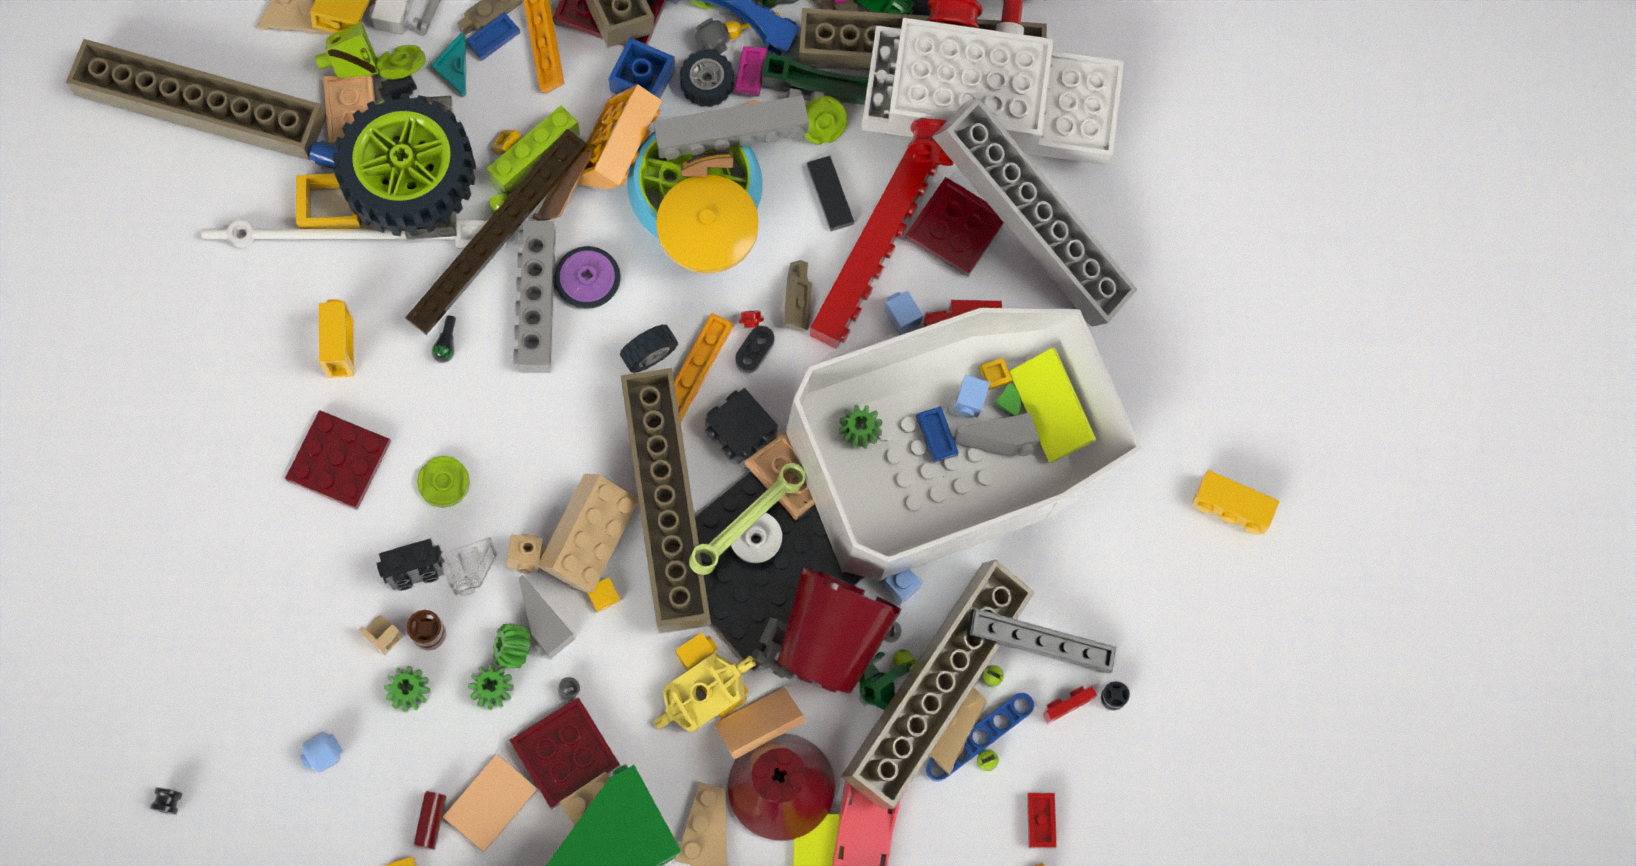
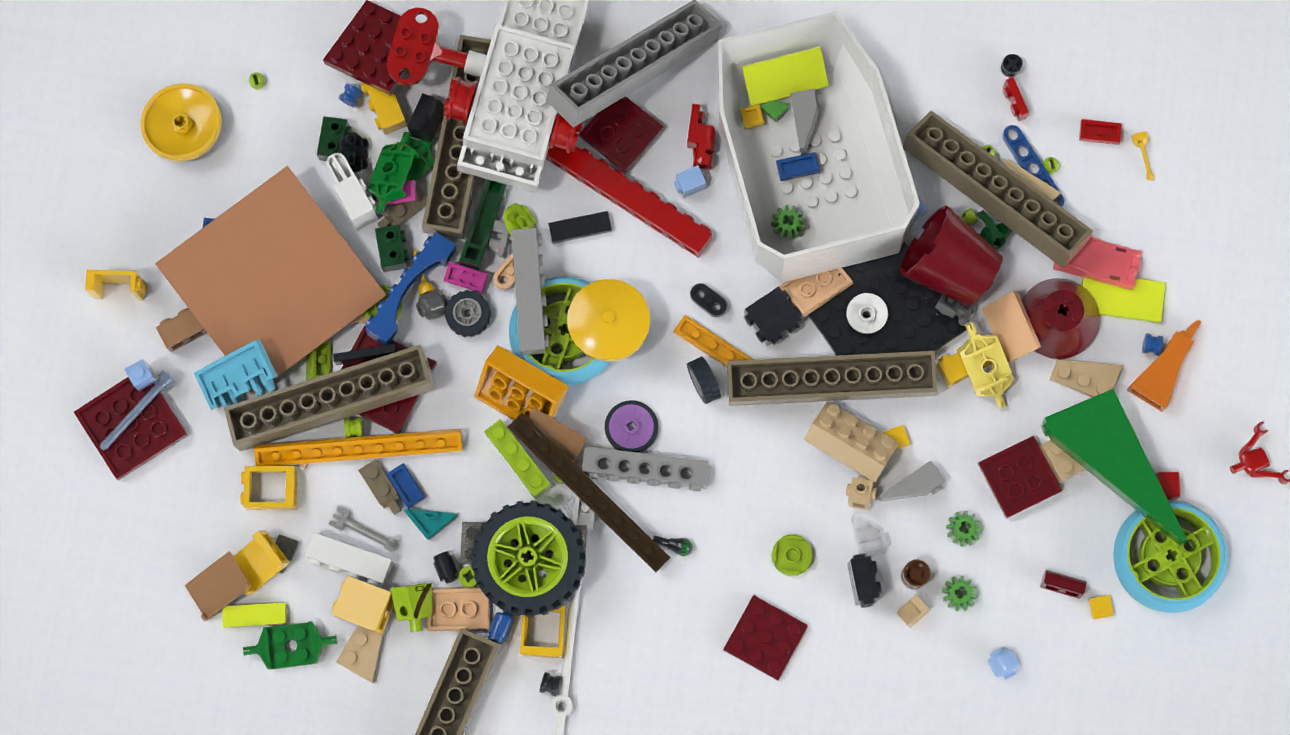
camera: 75 degrees left, 5 degrees up
yellow window [319,299,354,378] -> none
lime tile [376,45,426,79] -> none
light nougat tile [443,754,538,852] -> none
lime hinge [489,193,508,212] -> none
yellow tile [490,129,522,155] -> none
bright green gear [493,623,531,669] -> none
dark grey hinge [557,677,580,700] -> none
blue brick [608,38,675,99] -> none
medium nougat slope [680,151,733,177] -> none
yellowish green piece [689,463,806,575] -> none
red plate [738,310,764,328] -> none
dark tan hinge [784,260,812,332] -> none
light blue brick [953,374,990,418] -> none
tile [966,608,1117,673] -> none
none -> black wheel [539,672,561,697]

